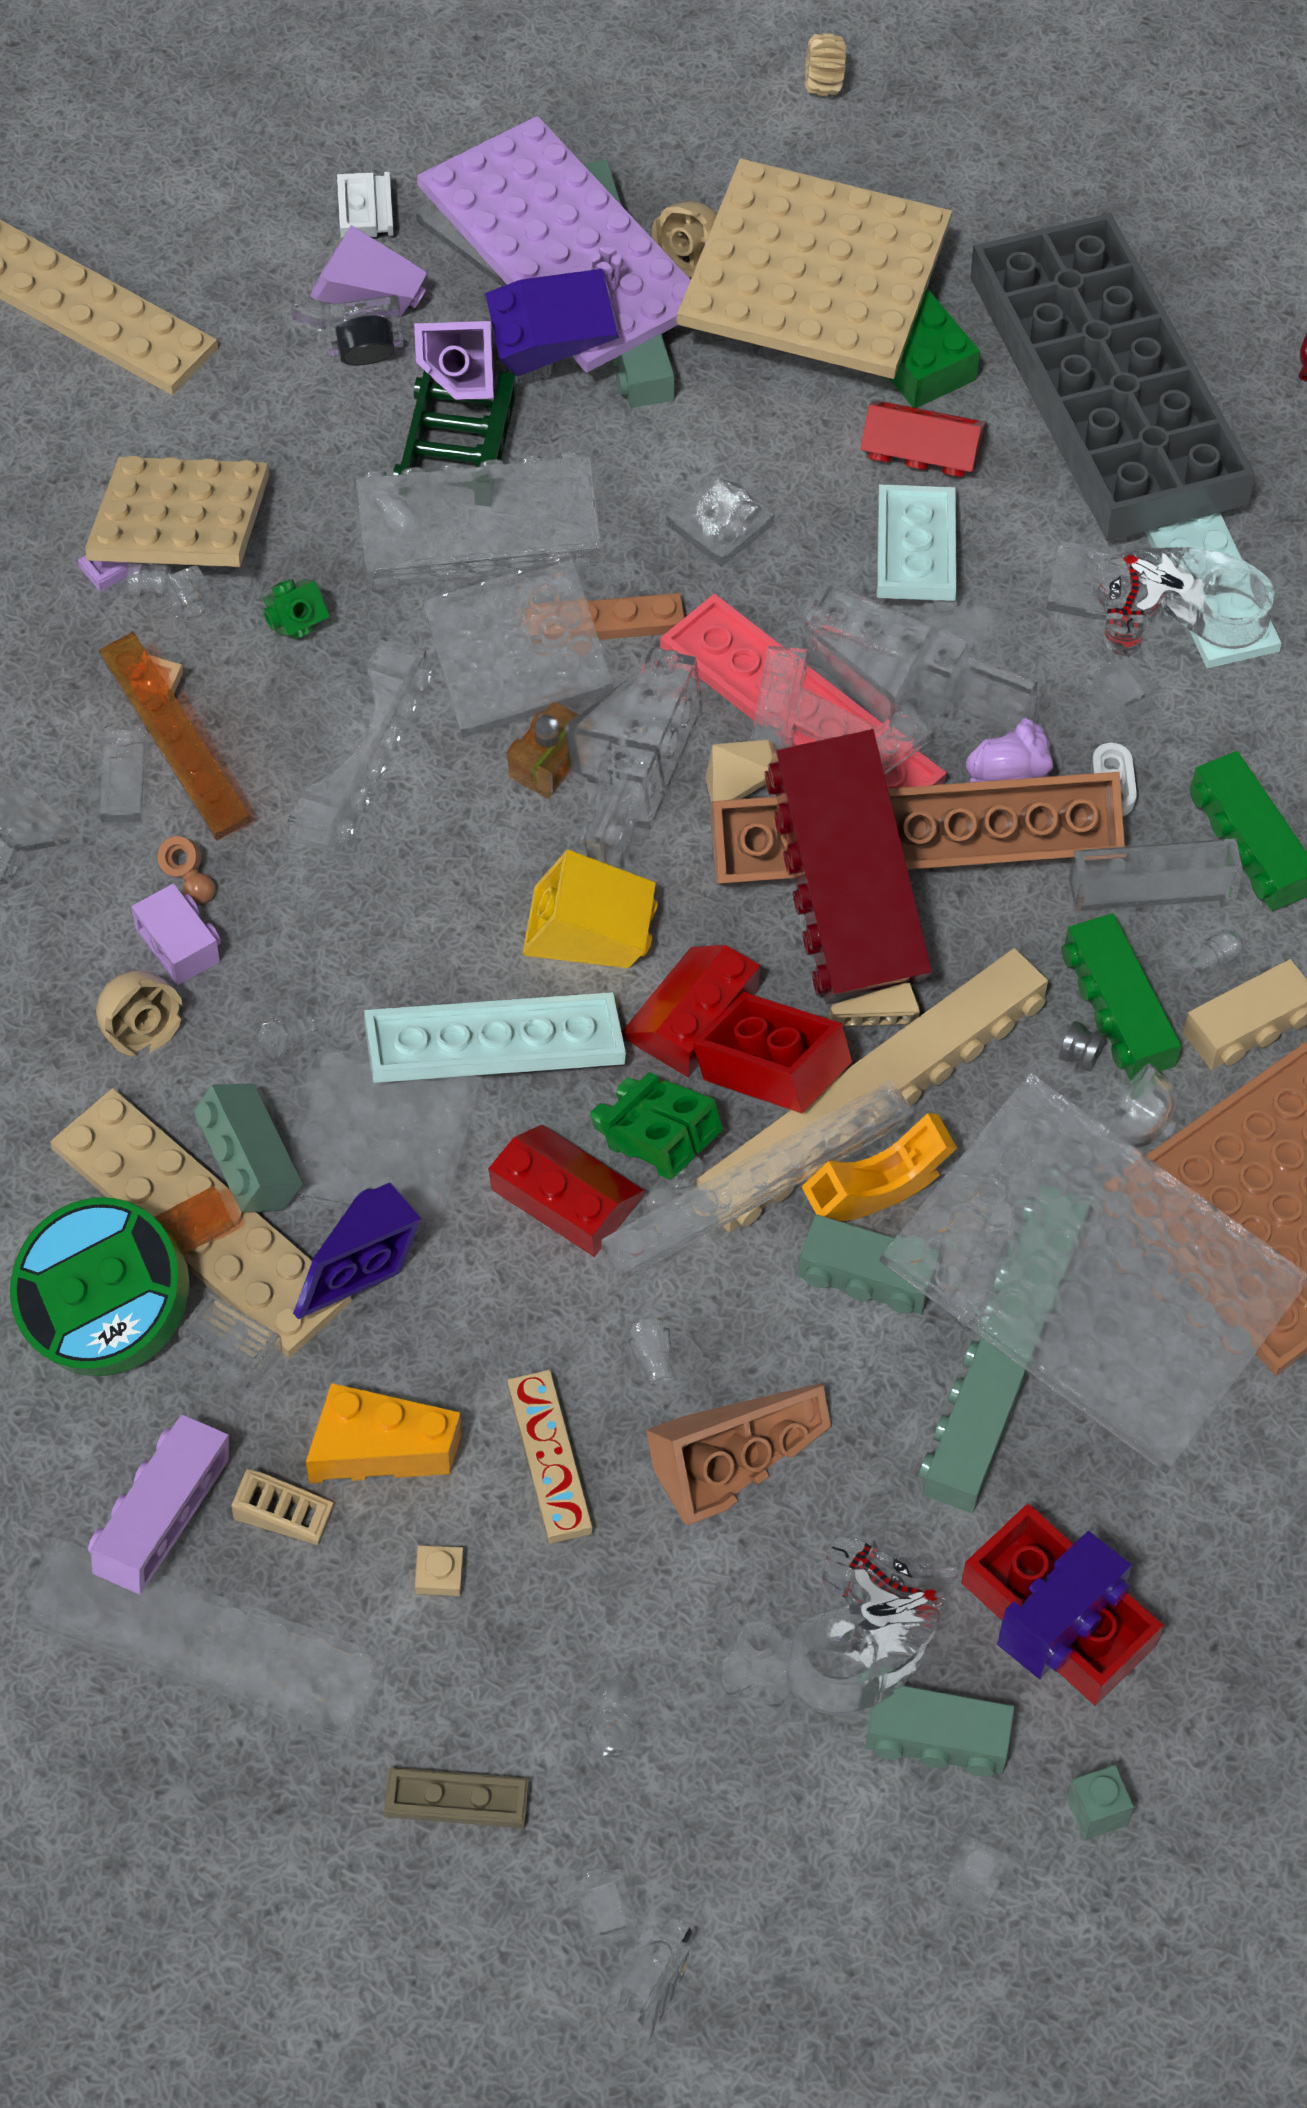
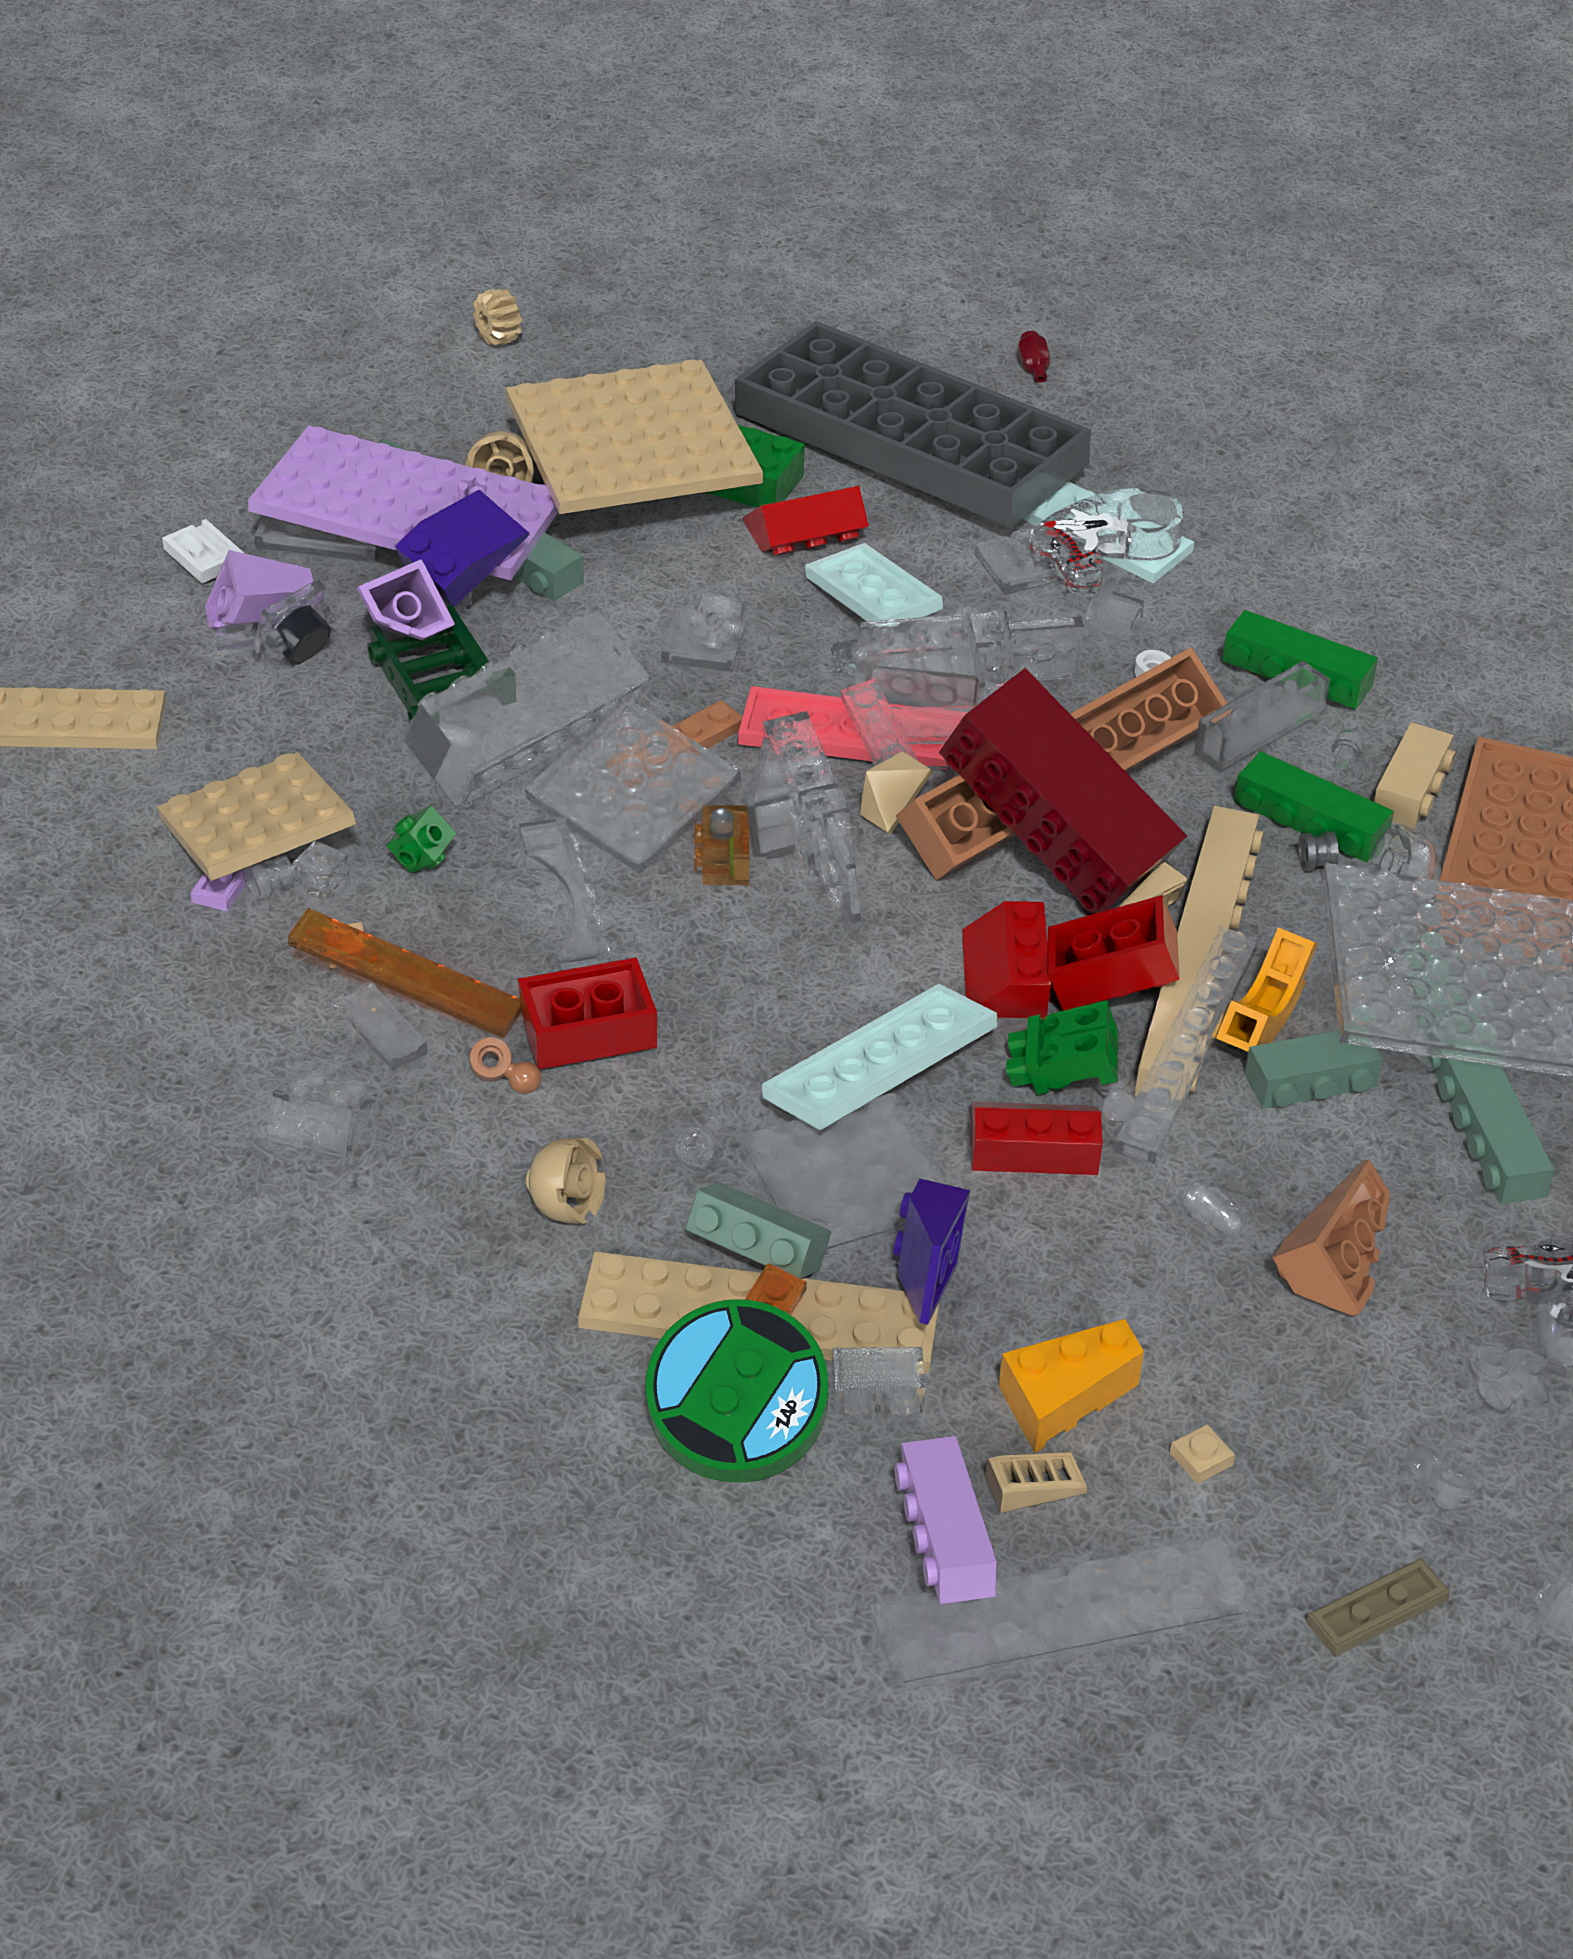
camera: 35 degrees left, 15 degrees down
lavender brick [131,883,221,986] -> none
tan tile [507,1370,592,1544] -> none
yellow slope [522,849,658,968] -> none
lavender hair [966,718,1053,782] -> none
none -> red slope [518,957,657,1069]

